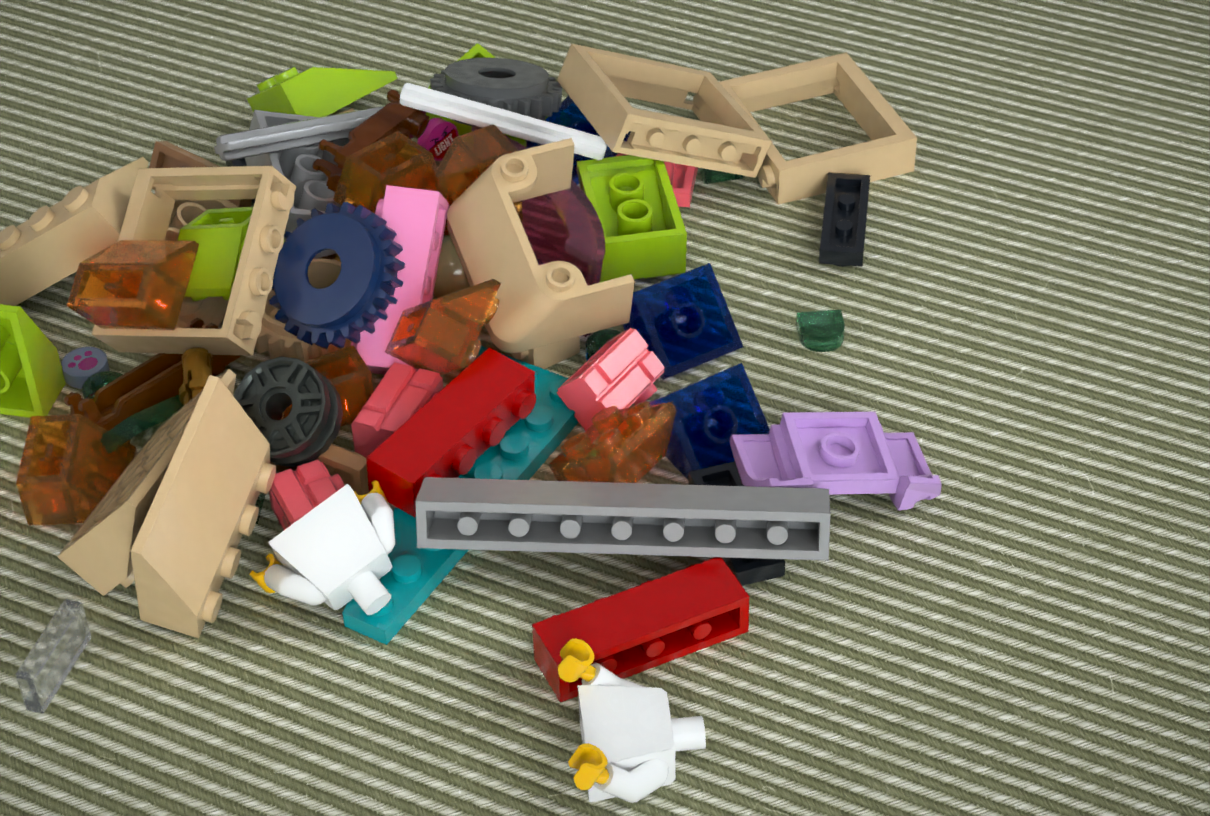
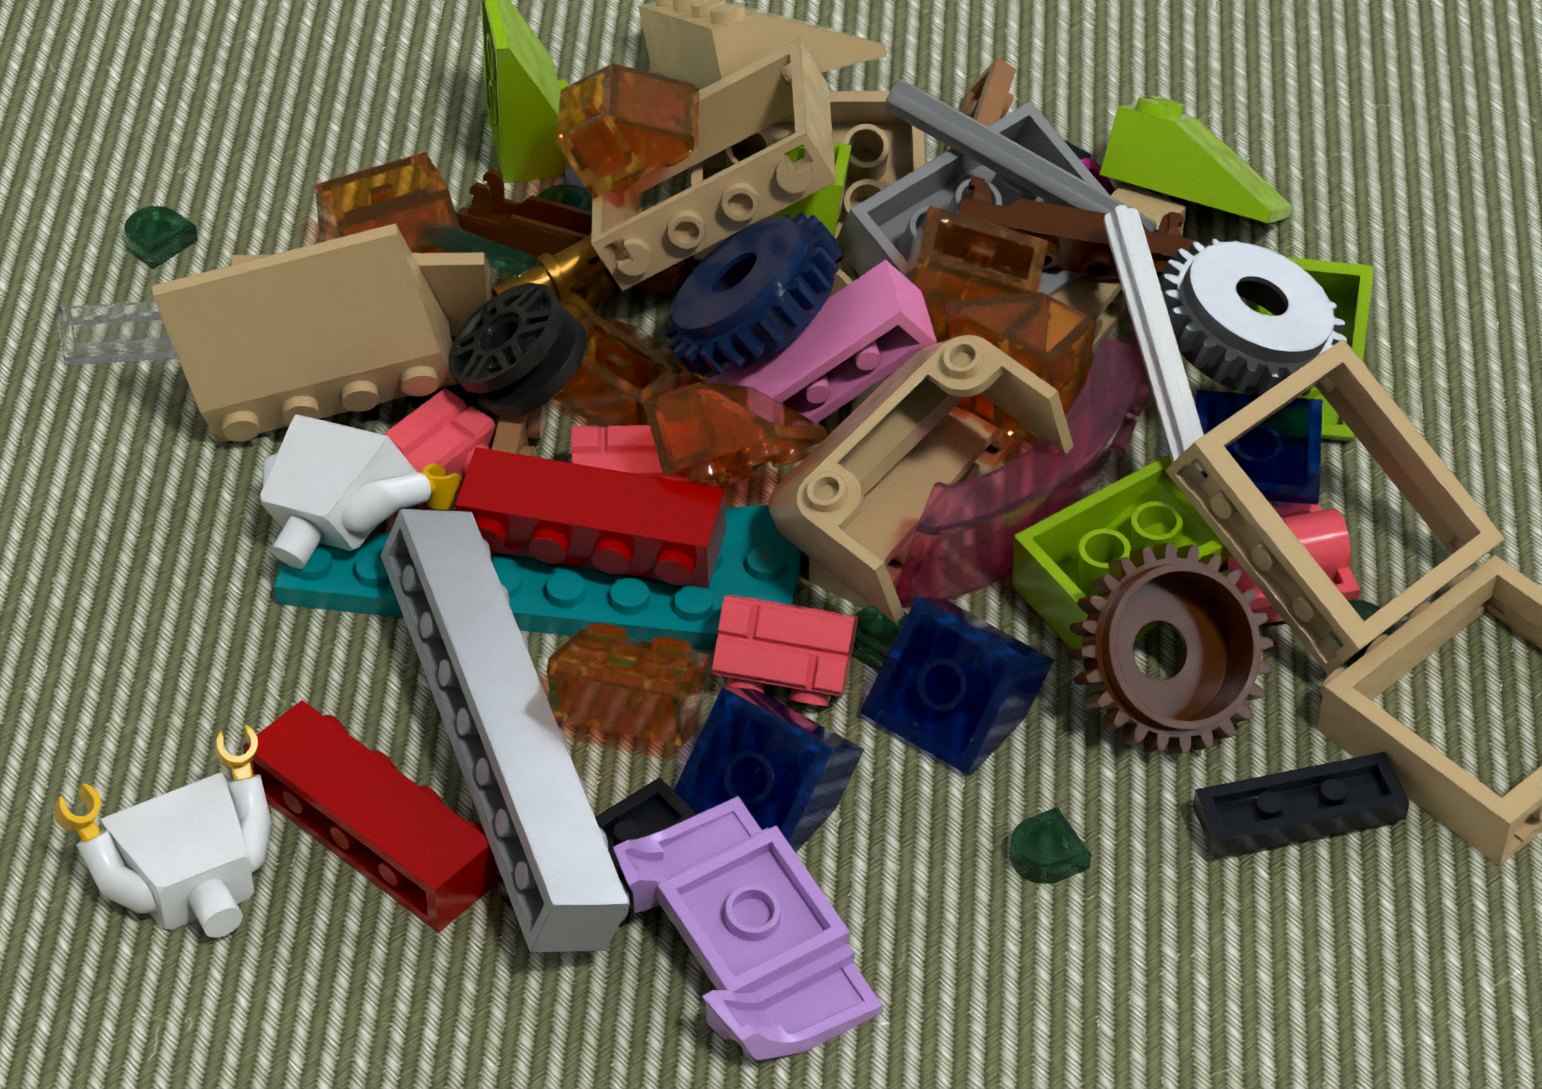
camera: 65 degrees right, 5 degrees up
none -> reddish brown gear [1069,542,1273,754]

